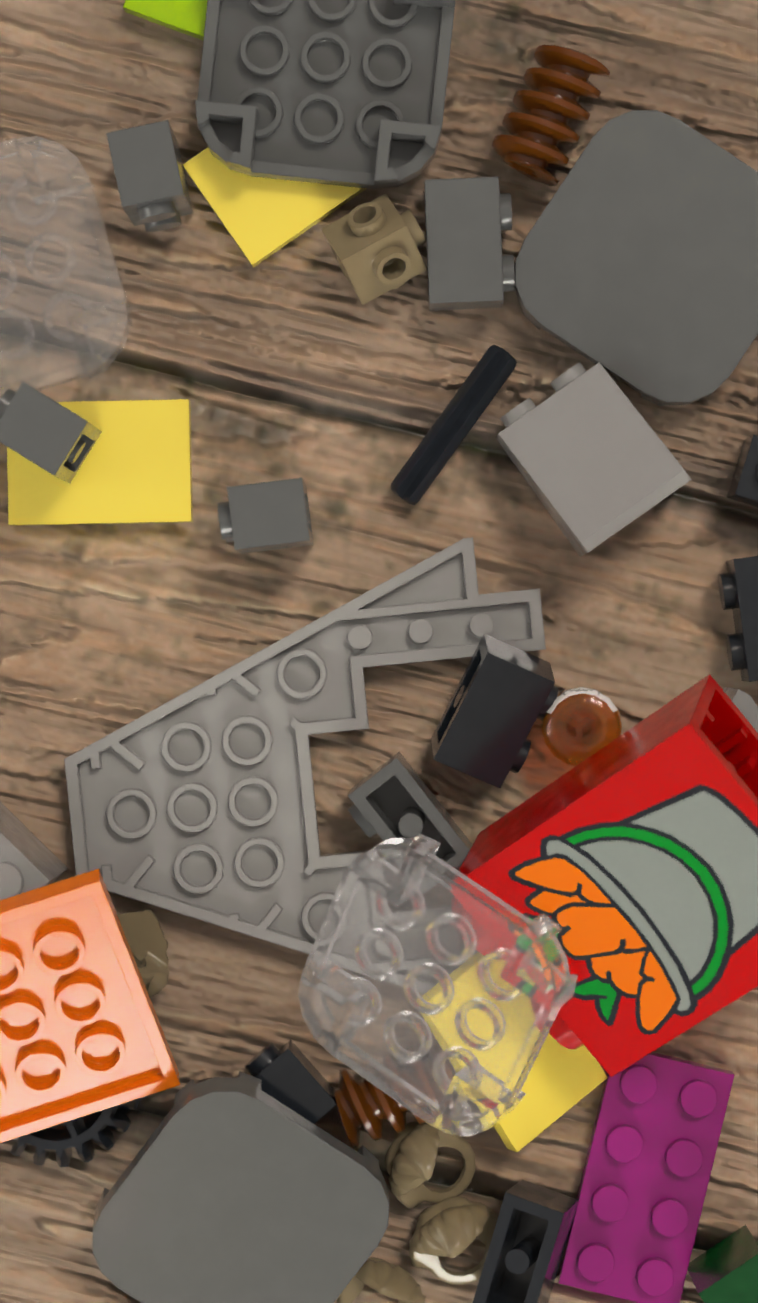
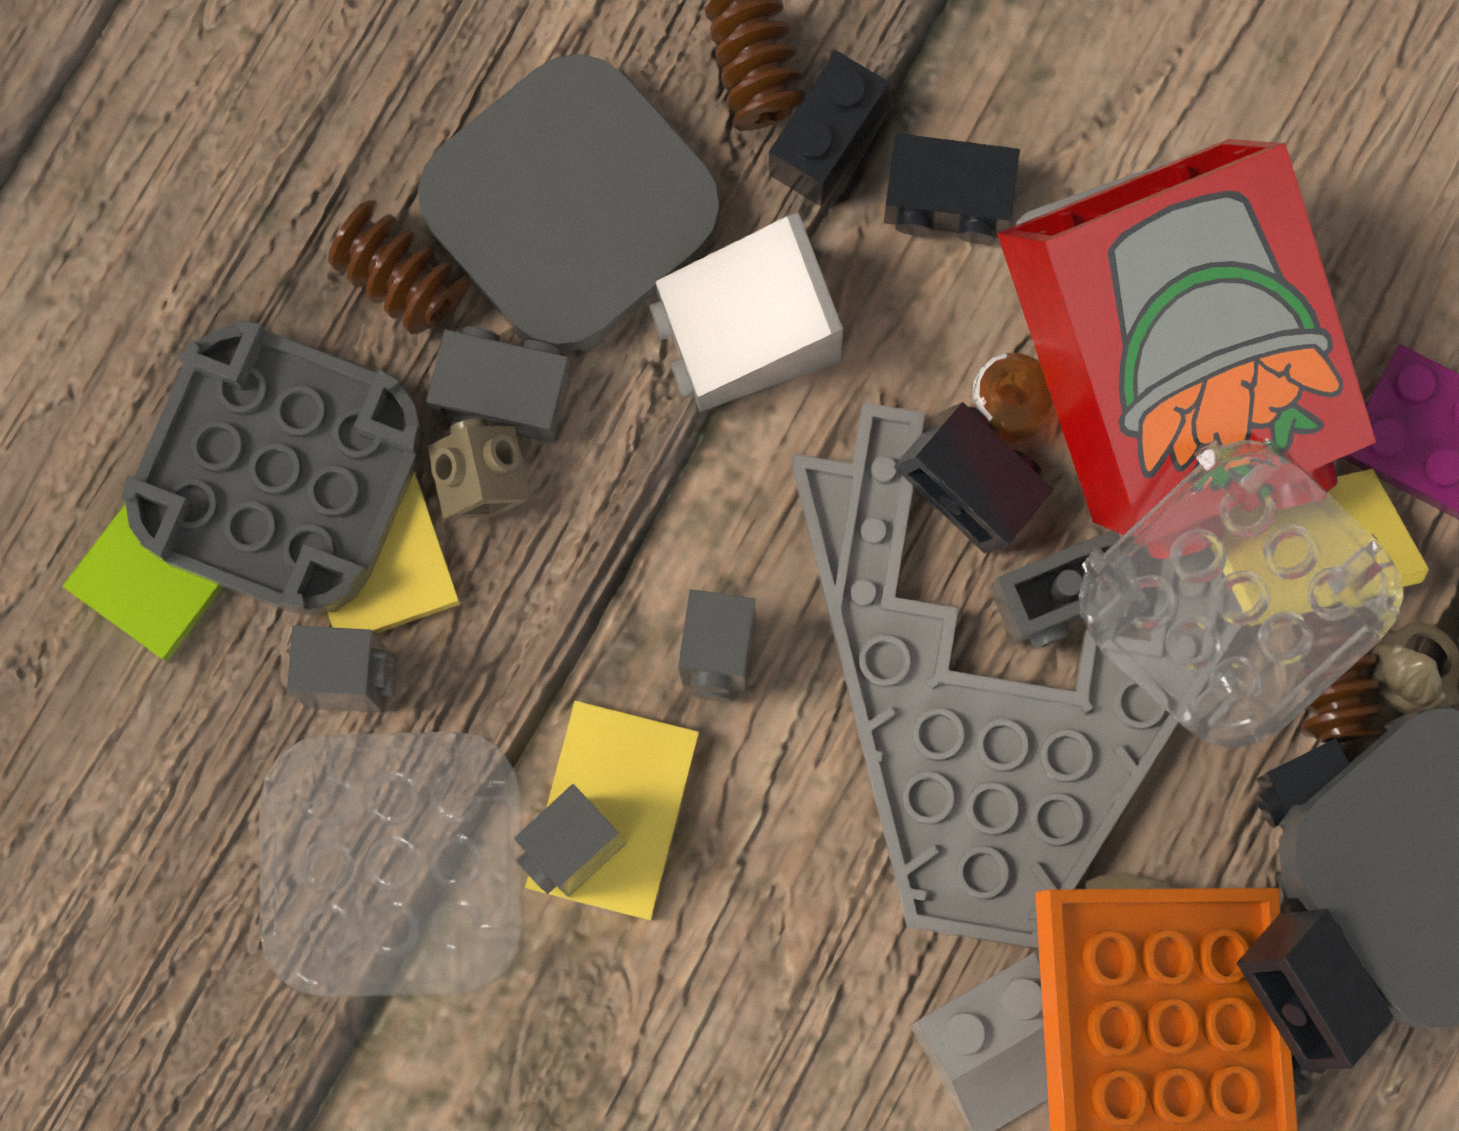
camera: 70 degrees left, 10 degrees down
black axle [391,345,517,505] -> none
none -> black brick [1236,909,1394,1071]

